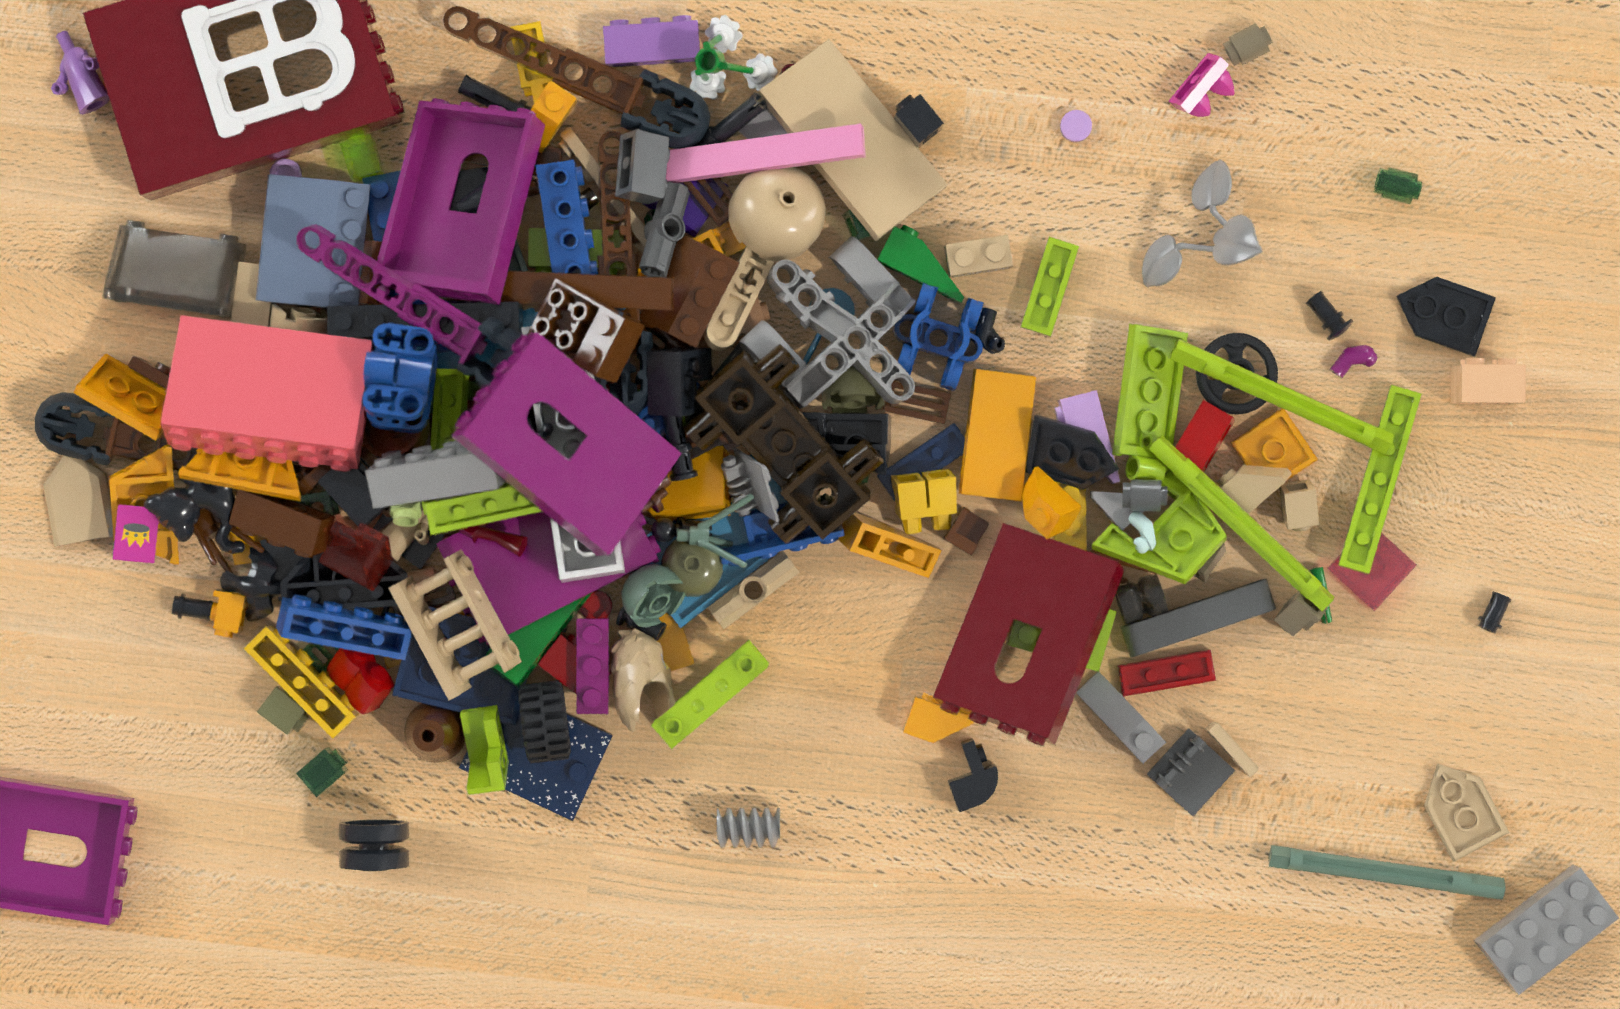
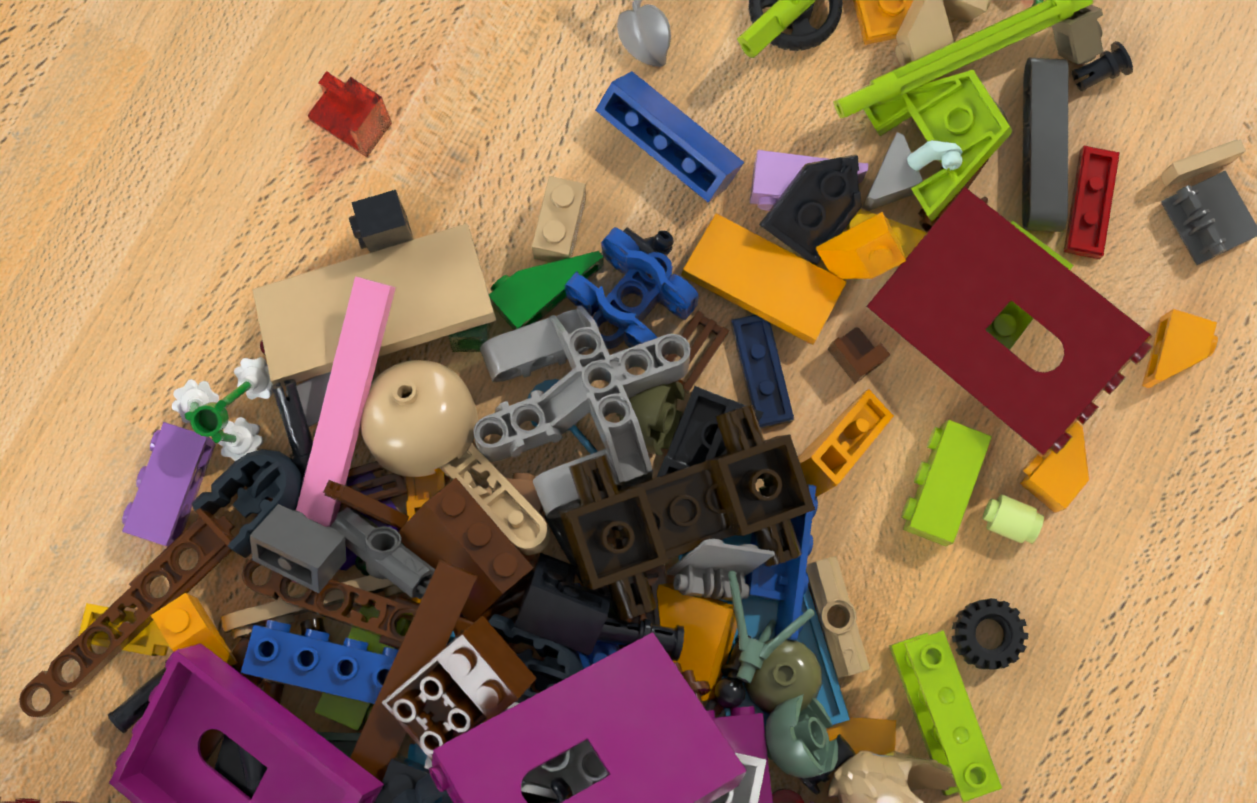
camera: 70 degrees left, 10 degrees down
light grey piece [717,808,780,848] -> none
yellow hips [891,469,957,534] -> none
black brick [948,738,998,812] -> none
lime plate [1021,237,1079,337] -> none
lavender tile [1060,110,1092,142] -> none
light grey slope [1076,672,1166,763] -> none
lime hinge [1112,324,1188,482] -> none
clear smoke wheel [1115,574,1168,624] -> none
dark grey brick [1122,479,1167,512] -> none
red hinge [1175,400,1235,473] -> none
none -> clear red panel [308,71,392,157]
none -> reddish brown tile [323,480,409,529]
none -> blue brick [595,71,744,202]
none -> lime brick [901,420,992,546]
none -> black tyre [952,598,1028,670]
none -> yellowish green brick [983,494,1044,544]
none -> black pin [1072,41,1133,91]
none -> light orange slope [1142,309,1218,388]

